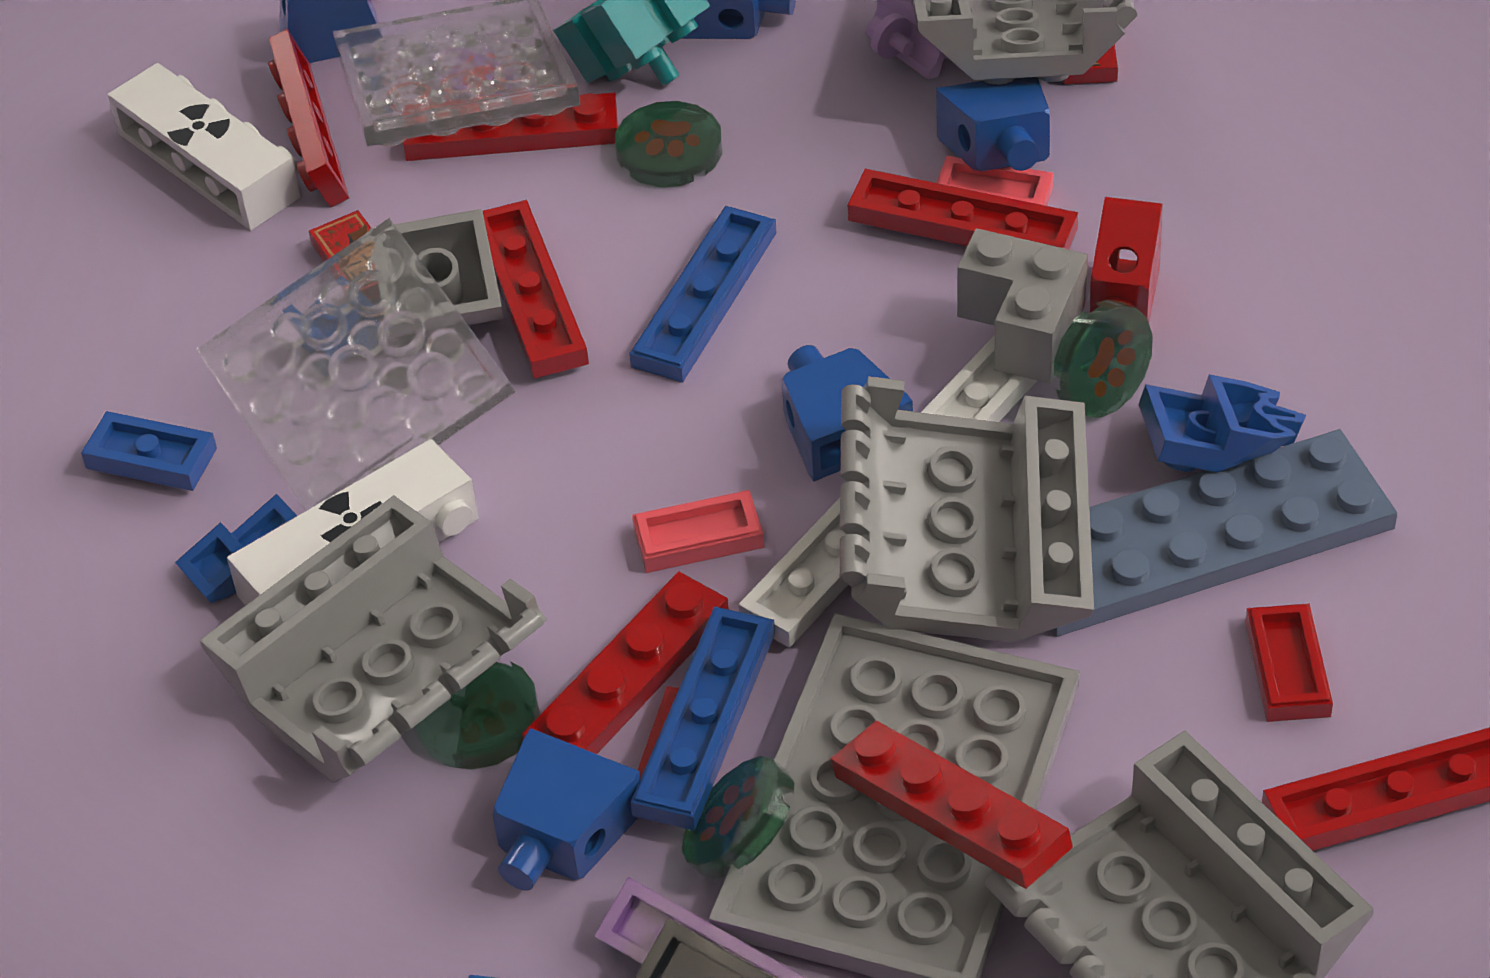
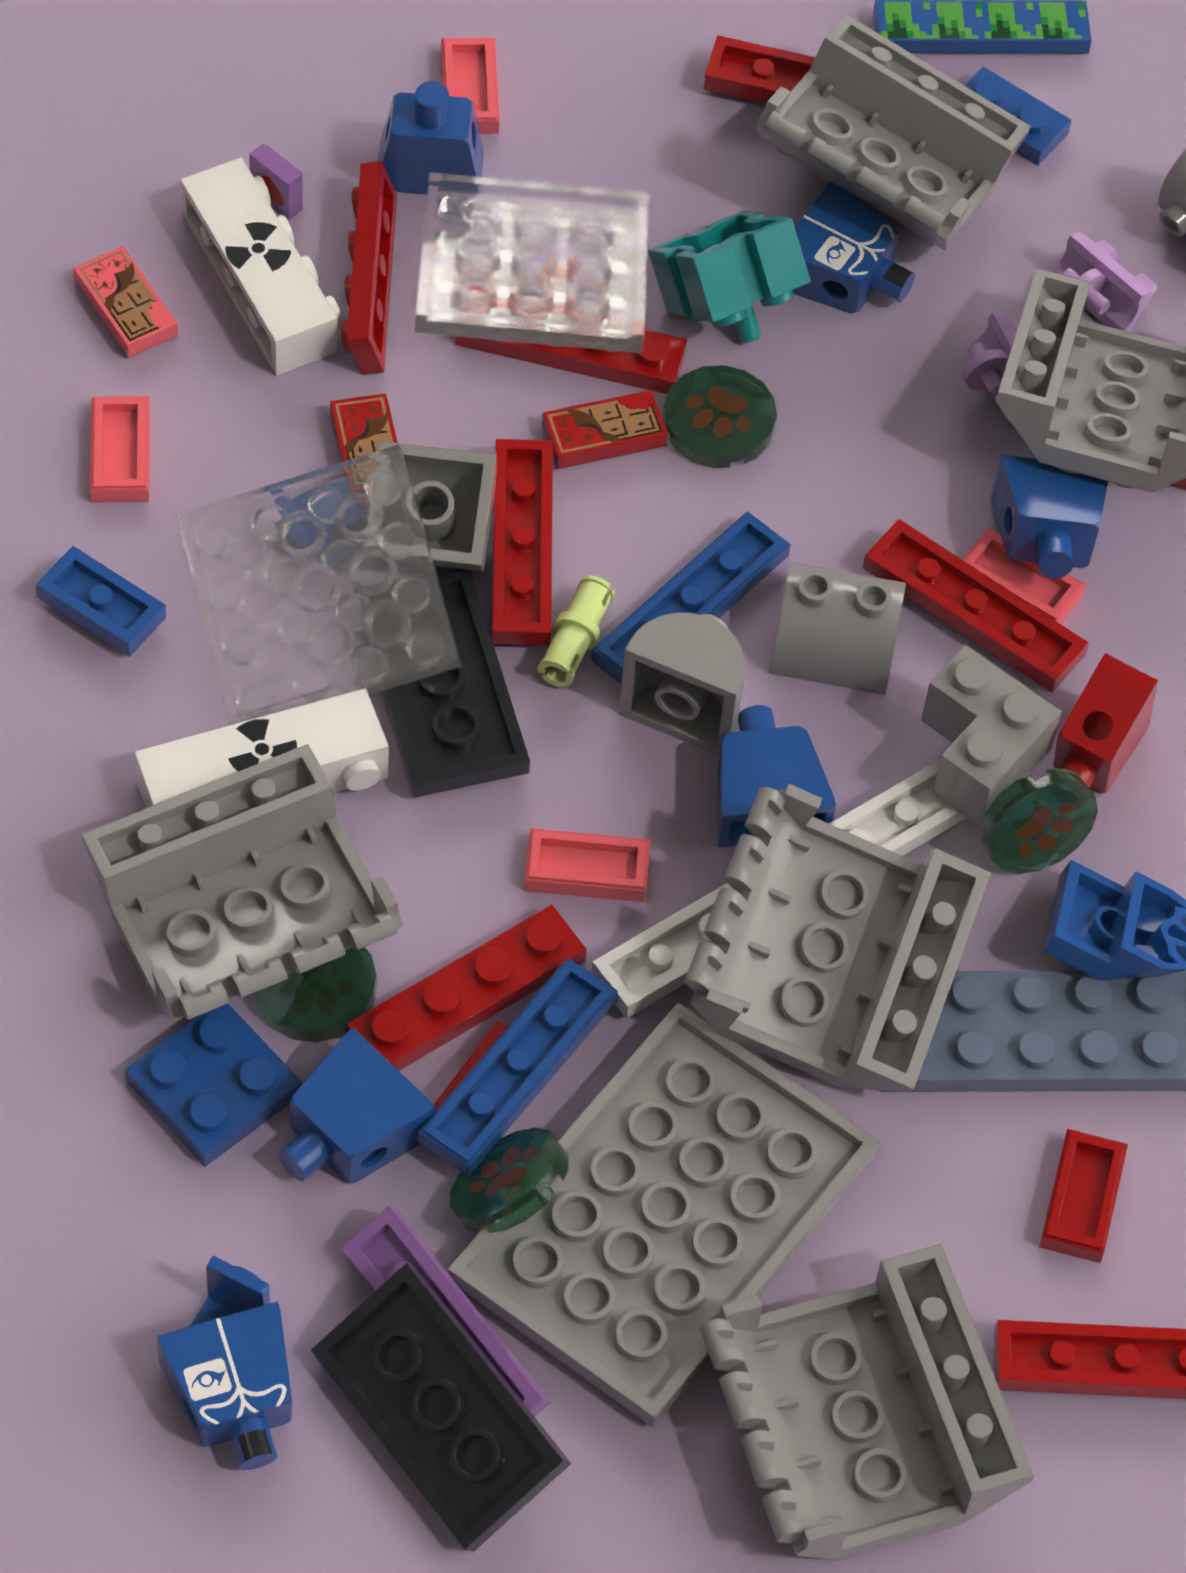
camera: 10 degrees right, 10 degrees up
blue slope [175,493,297,603] -> none
red plate [830,720,1073,889] -> none
none -> tile [73,246,178,358]
none -> coral tile [90,396,150,502]
none -> blue plate [125,1004,303,1167]
none -> medium lavender tile [249,143,303,220]
none -> black plate [355,569,530,798]
none -> yellowish green pin [537,575,615,687]
none -> tile [542,390,668,469]
none -> light grey brick [618,613,746,755]
none -> light grey brick [770,562,906,695]

